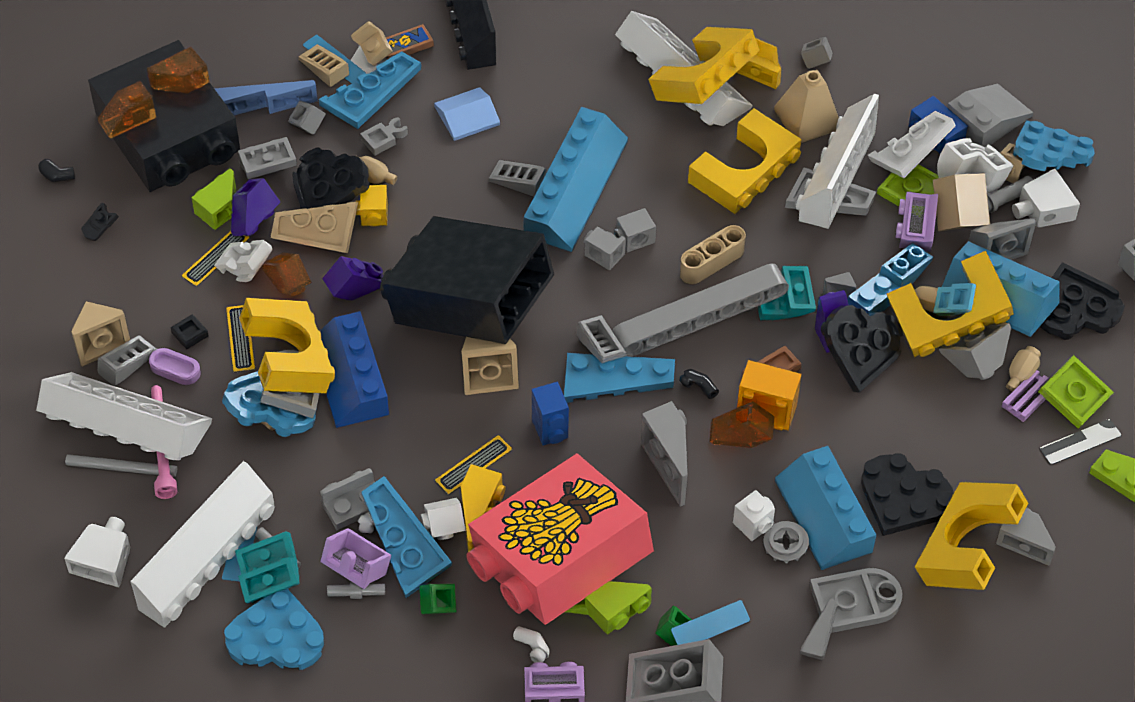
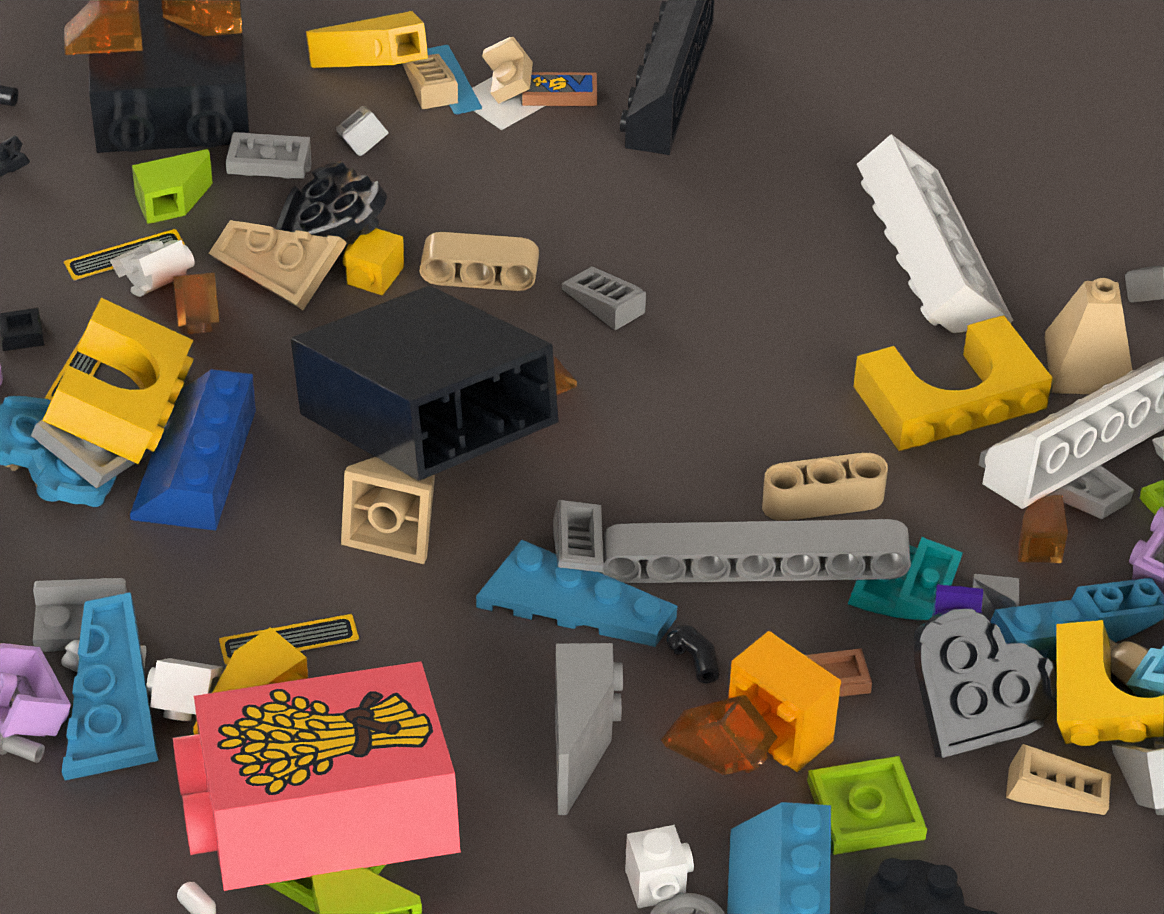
camera: 25 degrees right, 10 degrees down
medium blue slope [214,80,318,115] -> none
dark purple slope [231,178,280,236] -> none
dark azure wing [319,51,421,129] -> none
dark purple slope [322,256,383,301] -> none
tan plant [359,156,397,185] -> none
light grey plate [360,117,408,156] -> none
green slope [420,584,456,614] -> none
light blue slope [434,87,500,141] -> none
dark azure slope [524,107,628,252] -> none
blue brick [532,382,569,446] -> none
light grey brick [584,226,626,270] -> none
light grey brick [614,208,656,253] -> none
yellow arch [648,27,760,104] -> none
yellow slope [736,38,781,89] -> none
none -> yellow slope [306,11,428,68]
none -> tan beam [419,232,539,291]
none -> lime tile [807,756,927,855]
none -> tan slope [1006,744,1111,815]
none -> clear orange brick [1017,495,1068,563]

